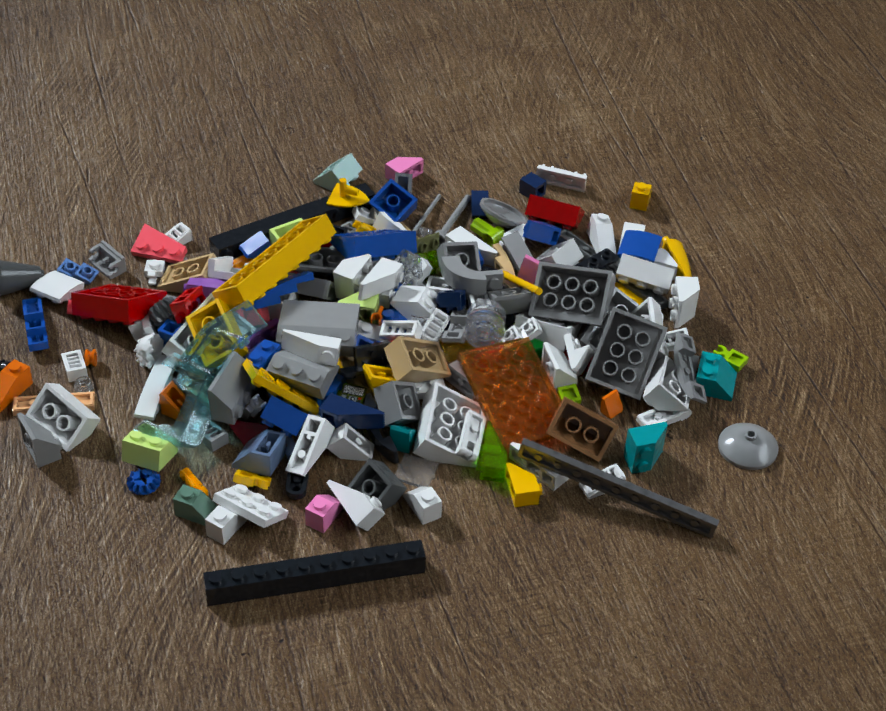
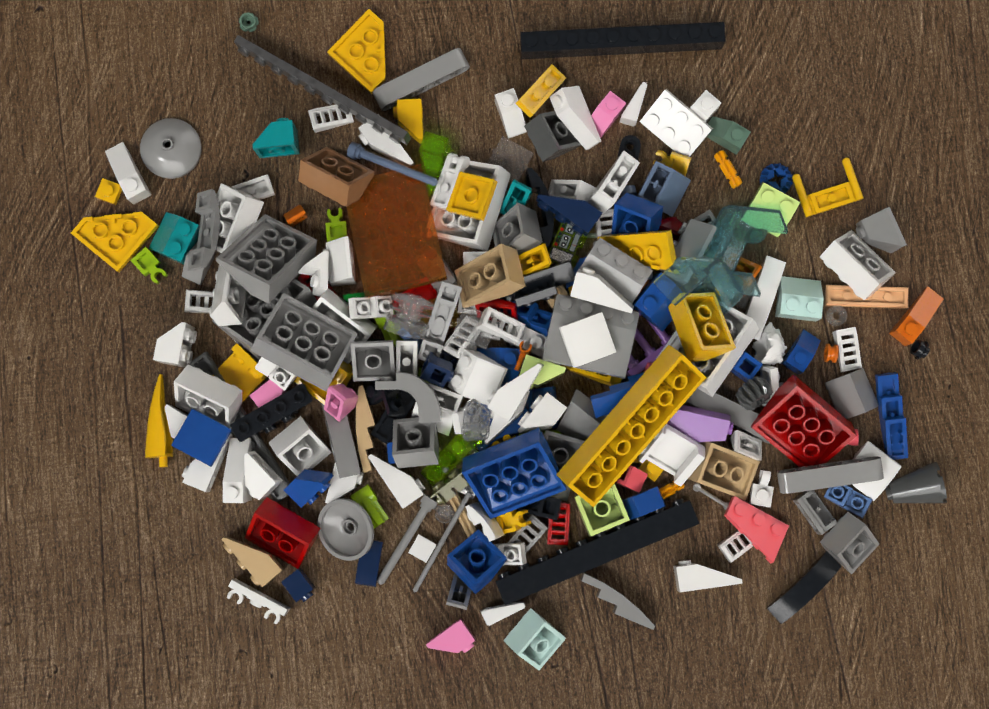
camera: 170 degrees left, 40 degrees up
red hinge [169,285,206,324] -> none
yellow shield [326,178,370,208] -> none
yellow bar [503,271,543,295] -> none
yellow slope [629,182,652,211] -> none
none -> yellow plate [71,212,159,273]
none -> yellow plate [95,178,122,205]
none -> white slope [105,142,152,204]
none -> tan slope [221,536,284,587]
none -> sand green plate [239,12,259,32]
none -> white slope [244,451,283,500]
none -> yellow plate [327,9,386,94]
none -> sand blue piece [347,142,438,186]
none -> light grey beam [372,48,470,111]
none -> white tile [408,534,437,563]
none -> yellow plate [446,171,498,221]
none -> white slope [480,601,525,626]
none -> yellow plate [515,64,566,117]
none -> white slope [559,312,616,368]
none -> light grey slope [580,573,655,630]
none -> white slope [620,82,647,127]
none -> white slope [673,560,743,592]
none -> white slope [729,430,762,461]
none -> black slope [766,551,841,624]
none -> light aqua slope [775,276,824,322]
none -> light grey beam [777,456,884,494]
none -> blue slope [781,329,821,375]
none -> yellow plate [792,158,864,218]
none -> light grey slope [820,512,879,574]
none -> light grey slope [824,368,879,419]

